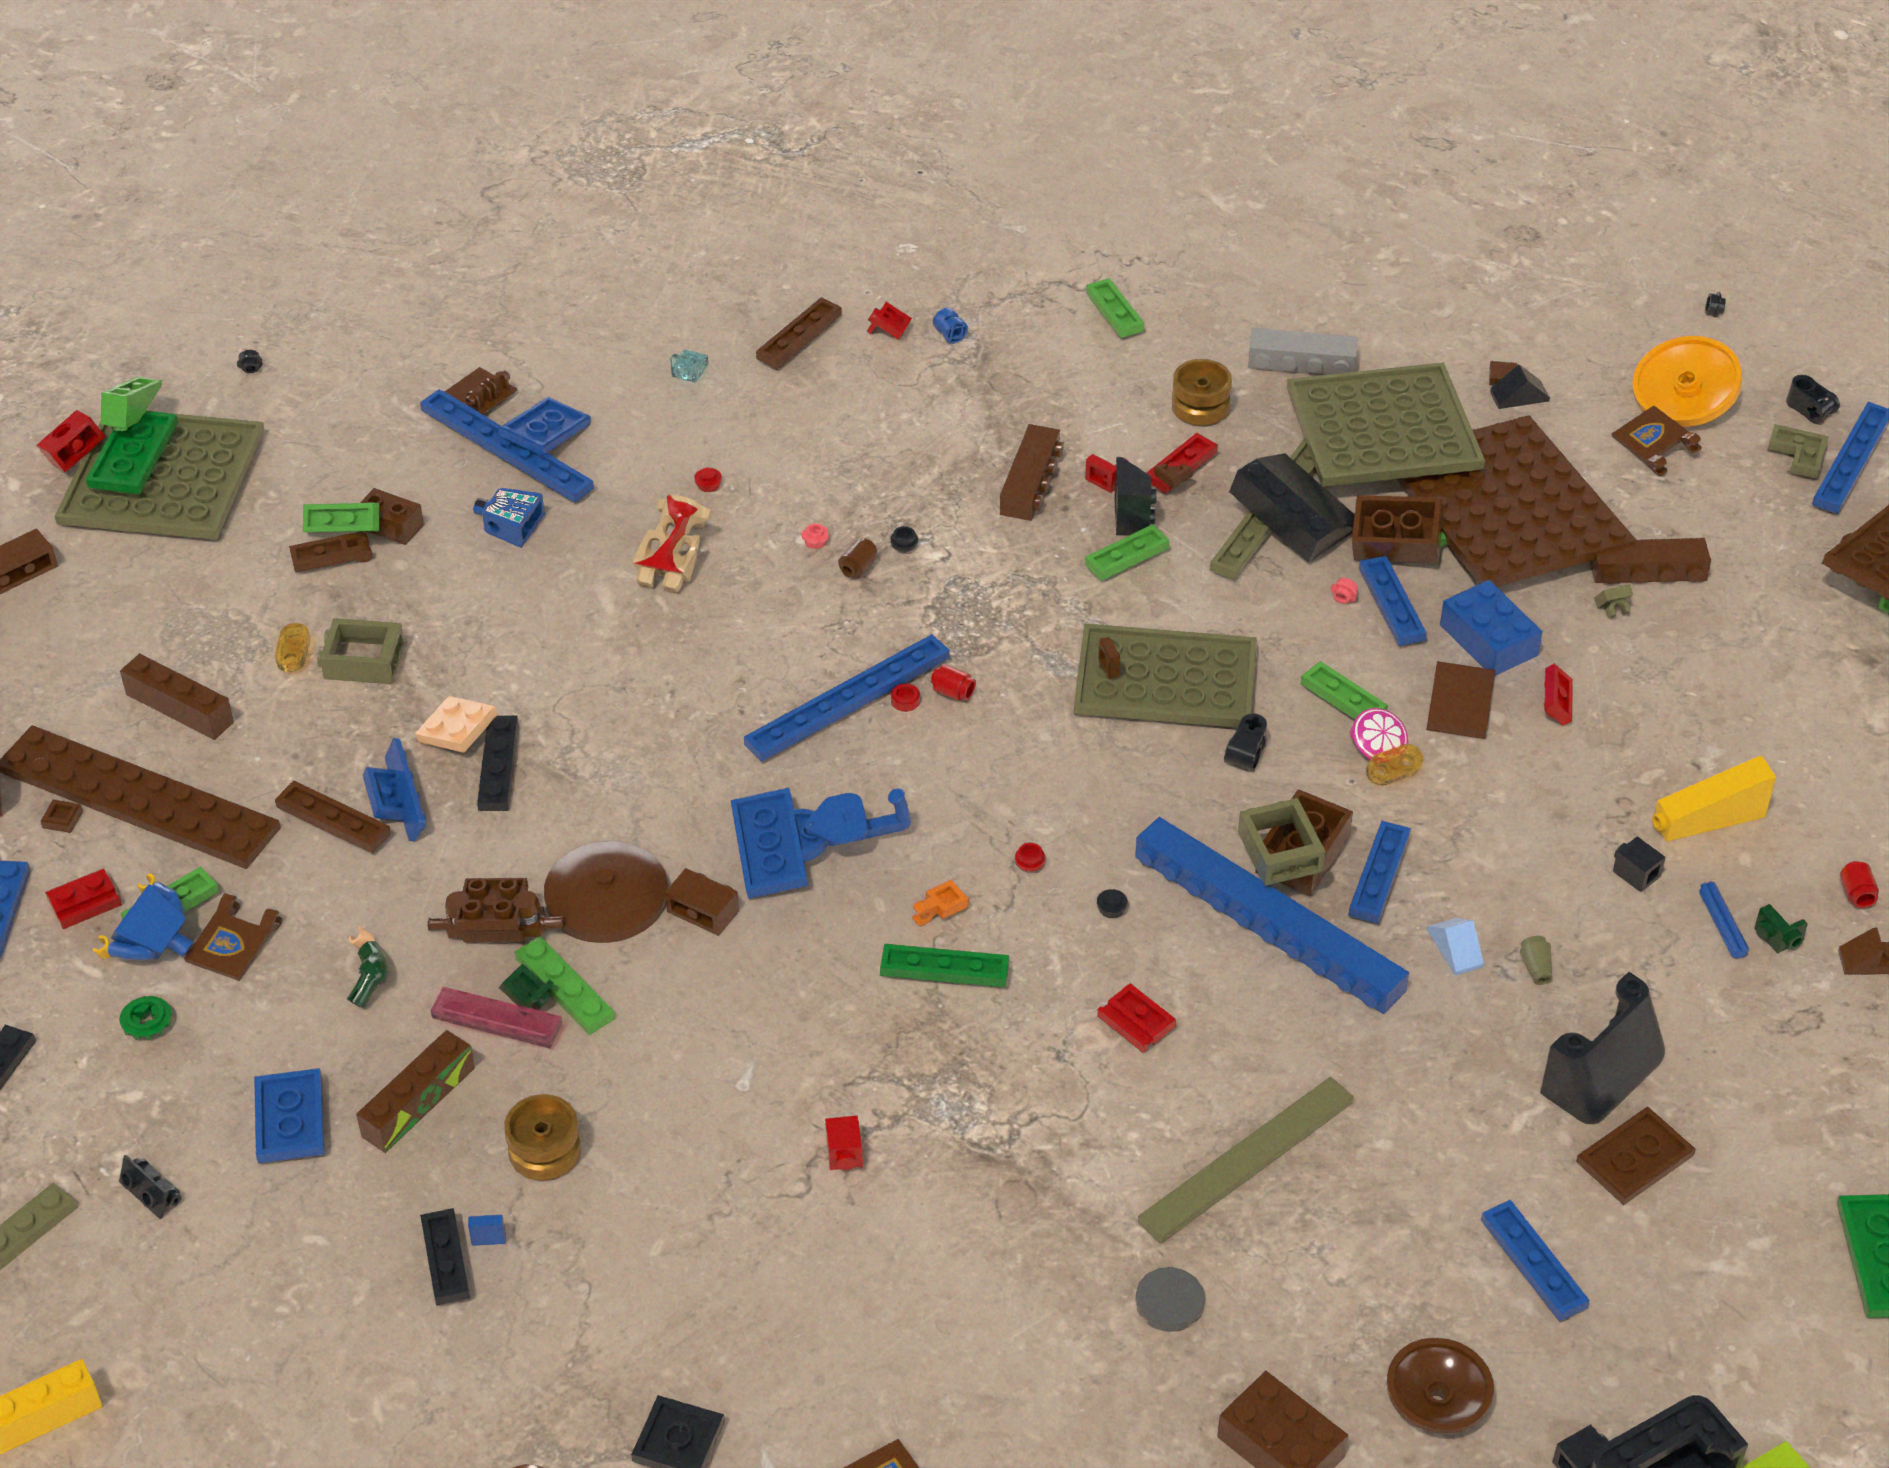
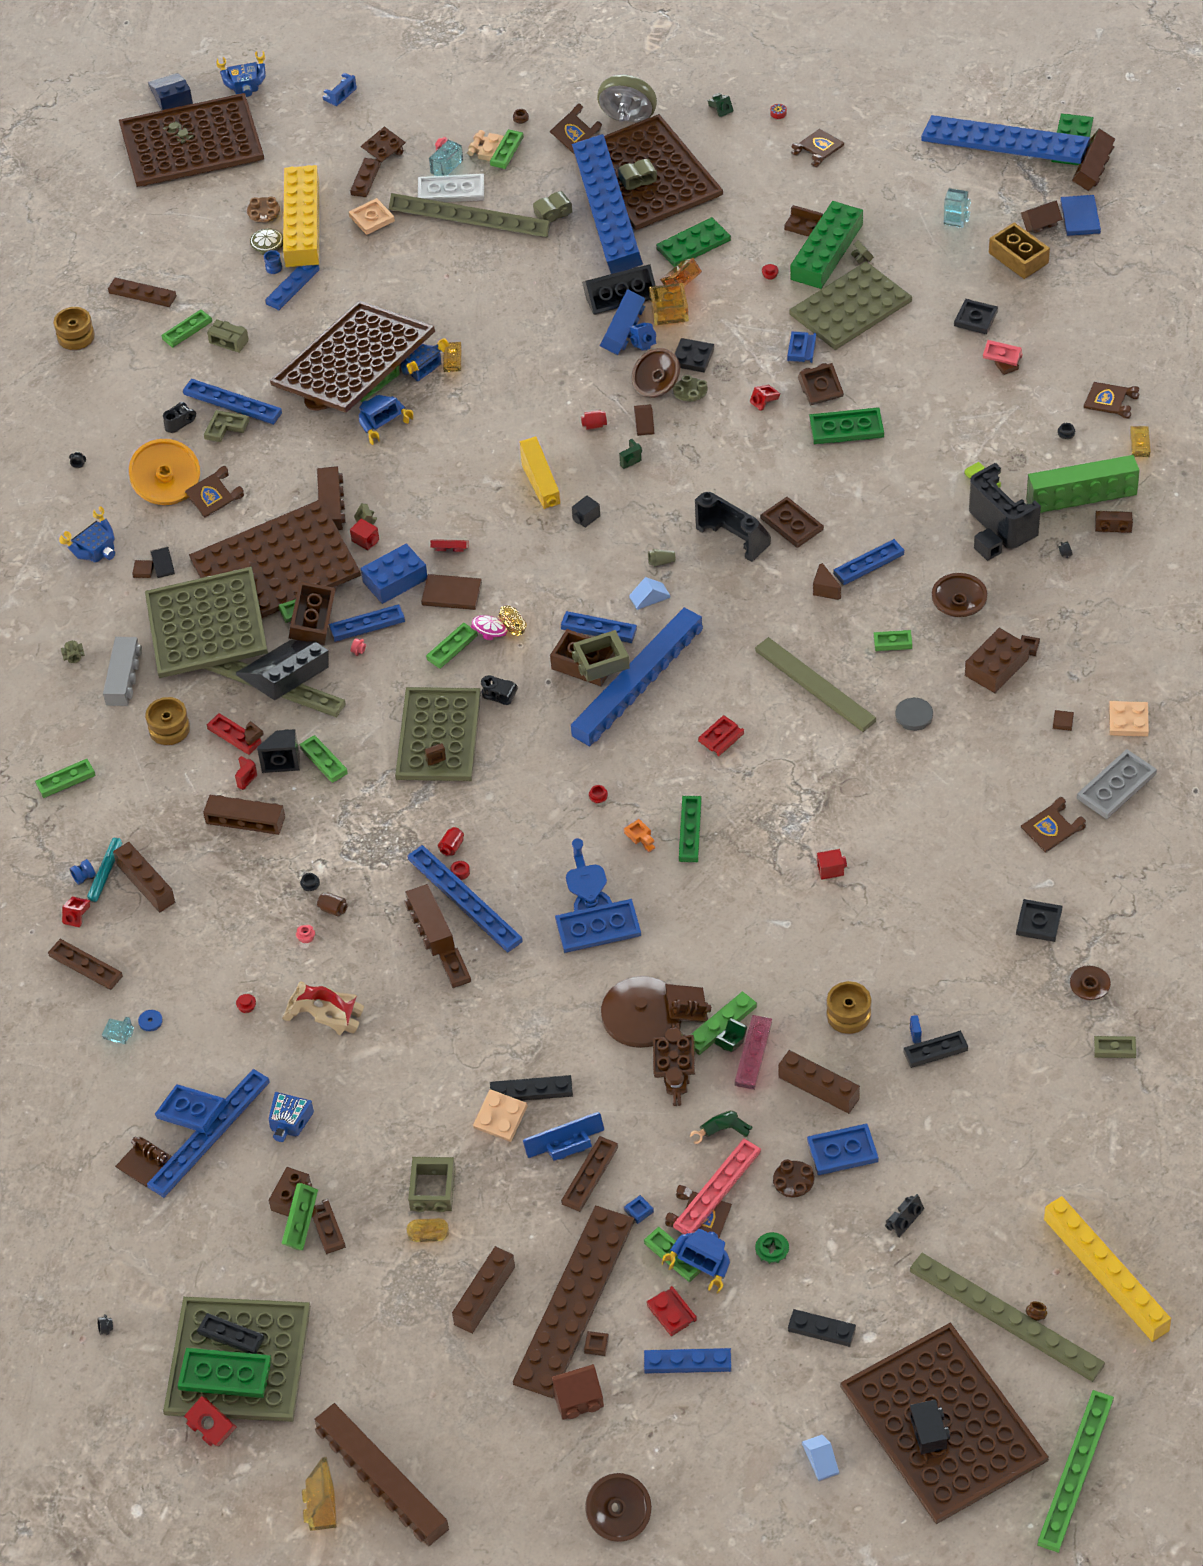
camera: 90 degrees left, 5 degrees up
bright green slope [101,377,162,431] -> none
reddish brown brick [665,868,739,936] -> none
black plate [1096,889,1128,918] -> none
blue axle [1699,881,1749,959] -> none
none -> blue torso [59,506,115,562]
none -> olive gear [61,640,85,663]
none -> teal axle [87,837,122,902]
none -> reddish brown brick [113,842,176,913]
none -> blue wheel [138,1010,163,1031]
none -> black tile [197,1313,265,1354]
none -> red brick [350,518,380,550]
none -> blue torso [359,395,414,445]
none -> reddish brown brick [404,884,455,956]
none -> reddish brown plate [439,947,471,988]
none -> blue tile [624,1195,654,1224]
none -> reddish brown hinge [665,984,712,1022]
none -> coral tile [673,1138,761,1234]
none -> reddish brown dish [773,1159,815,1198]
none -> reddish brown slope [813,563,841,600]
none -> bright green plate [873,630,913,651]

